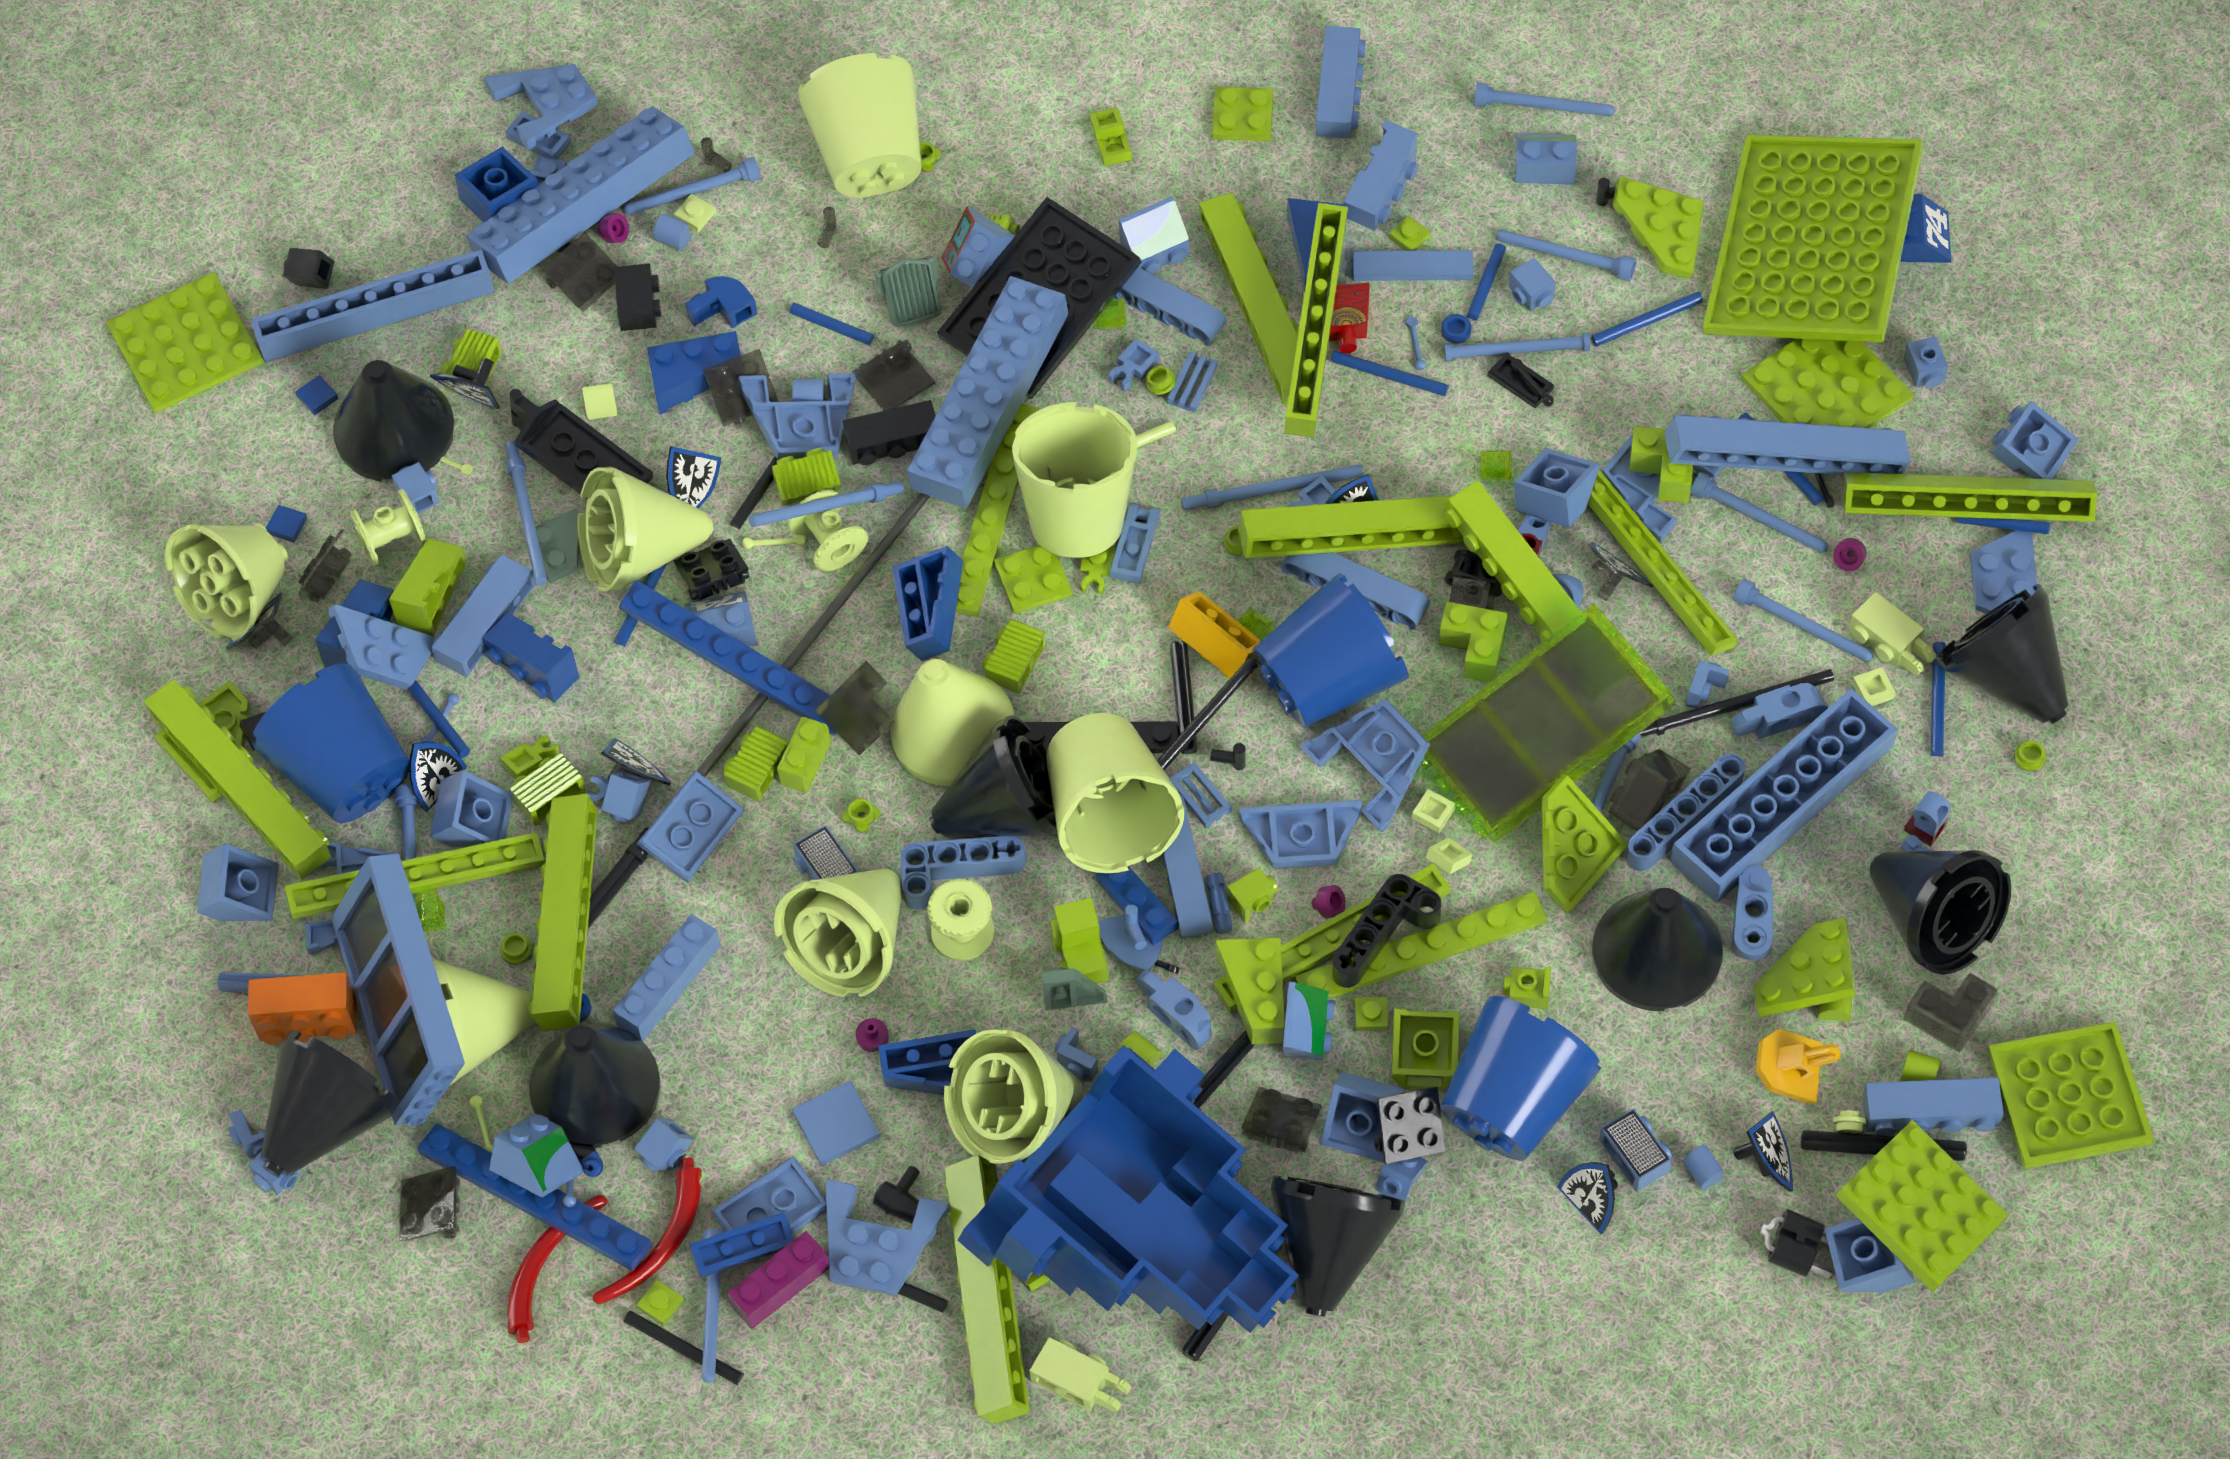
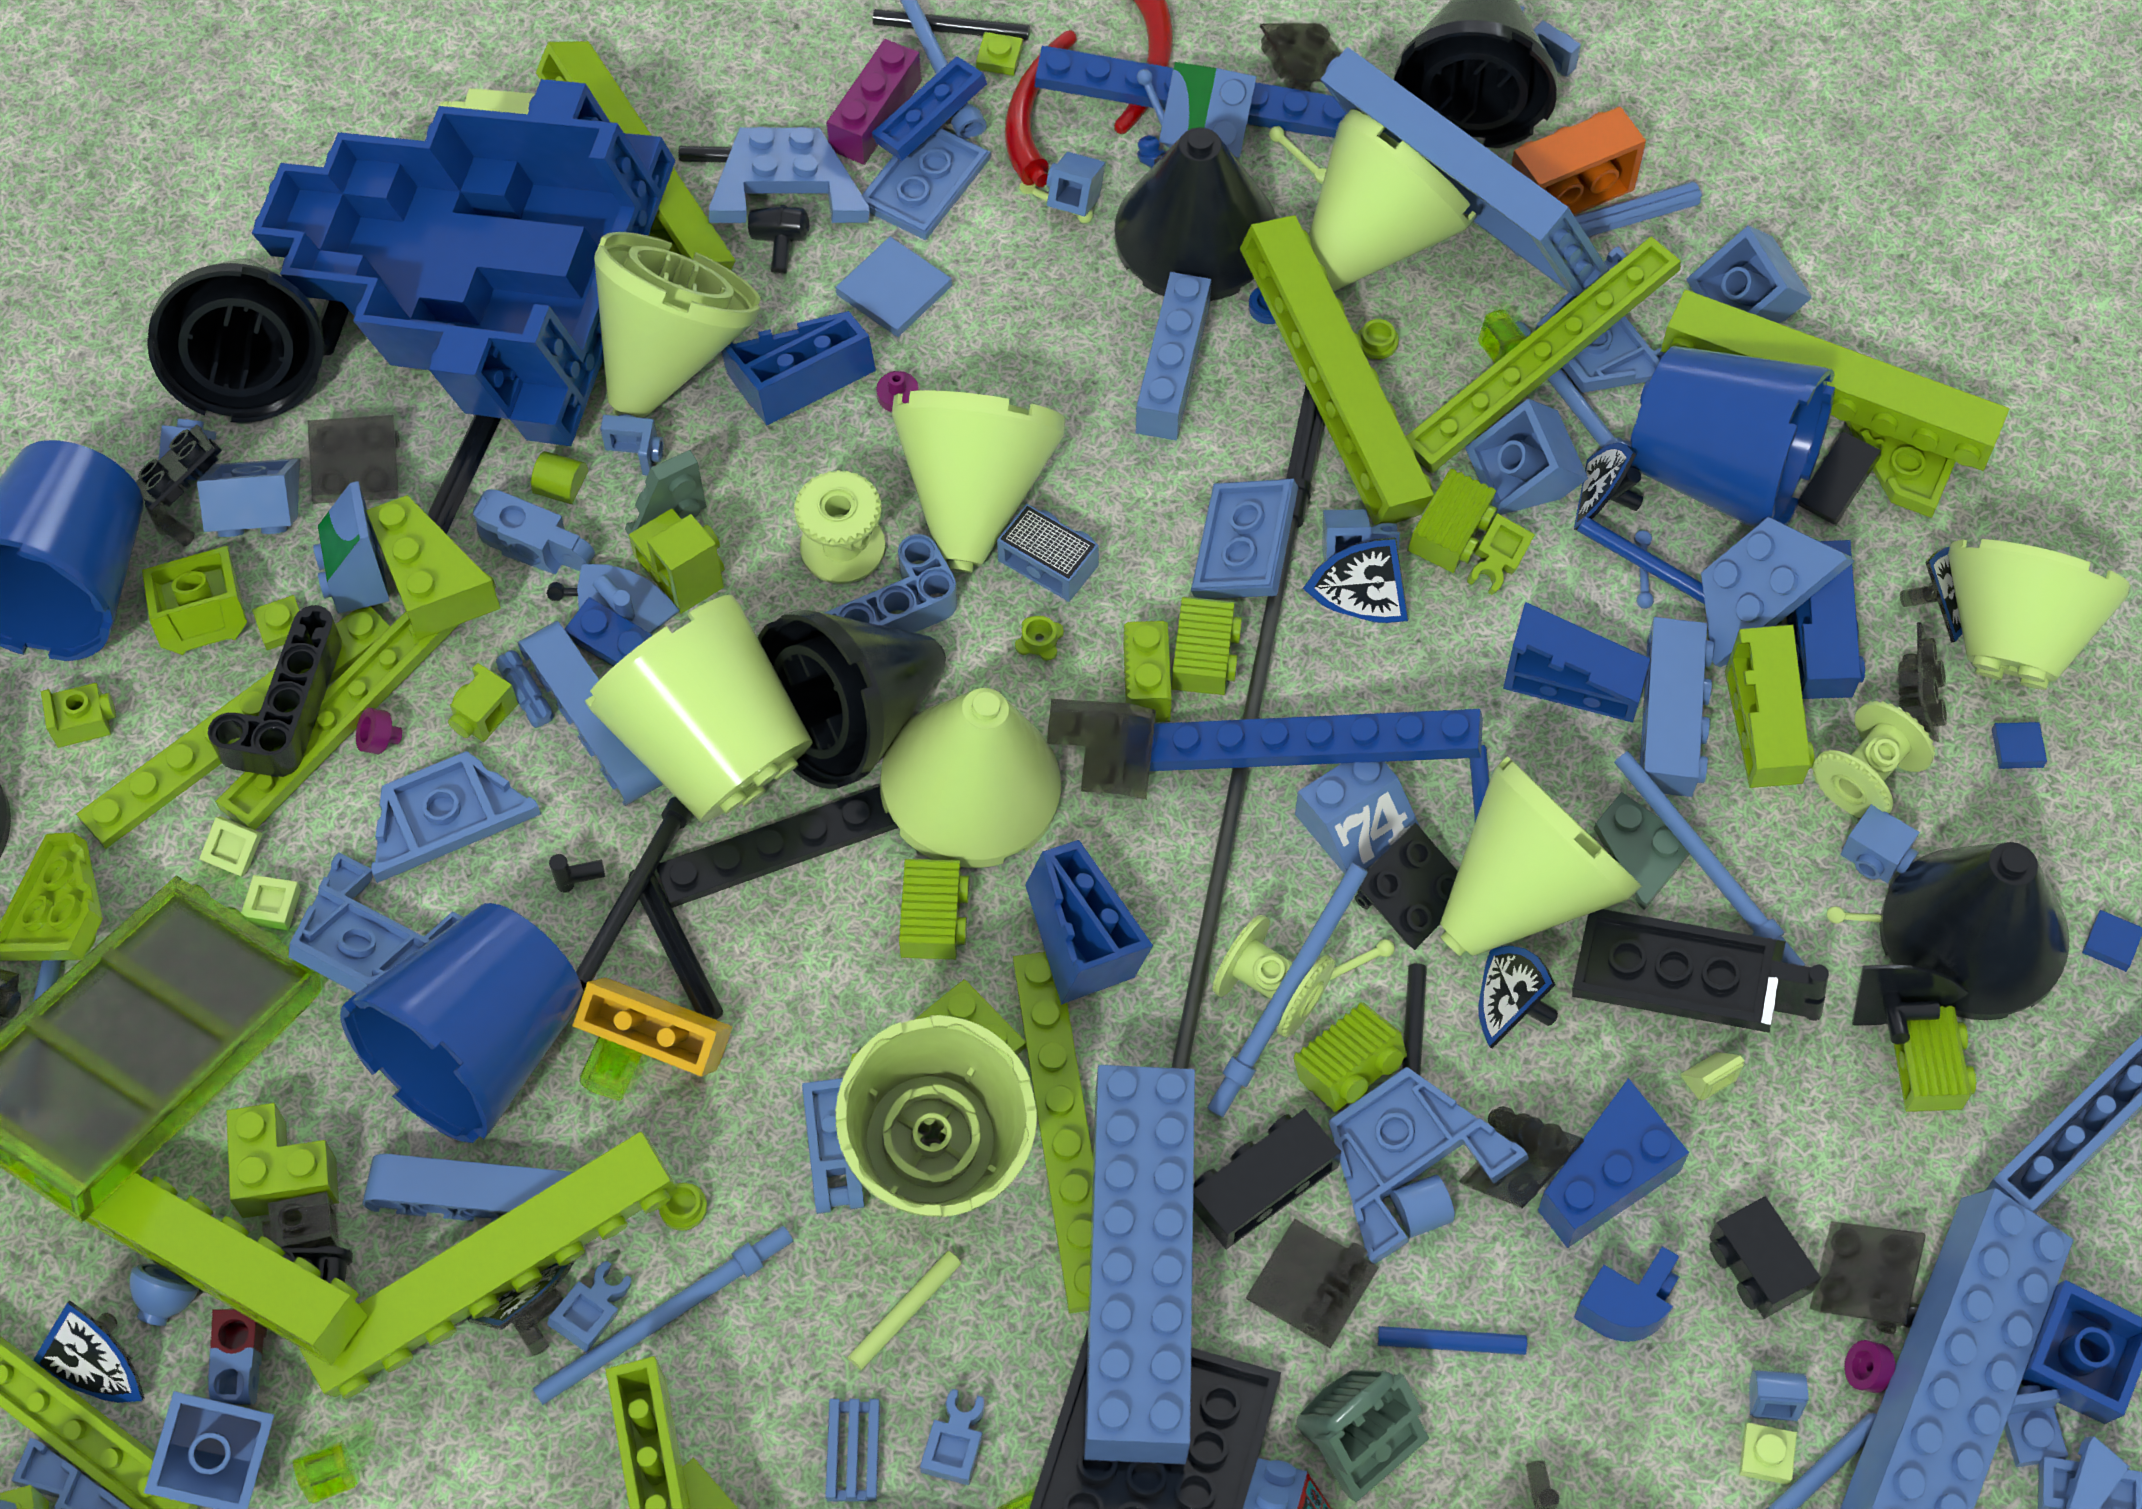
camera: 155 degrees right, 0 degrees up
lime plate [1146,366,1176,395] -> none
medium blue tile [1169,762,1232,828] -> none

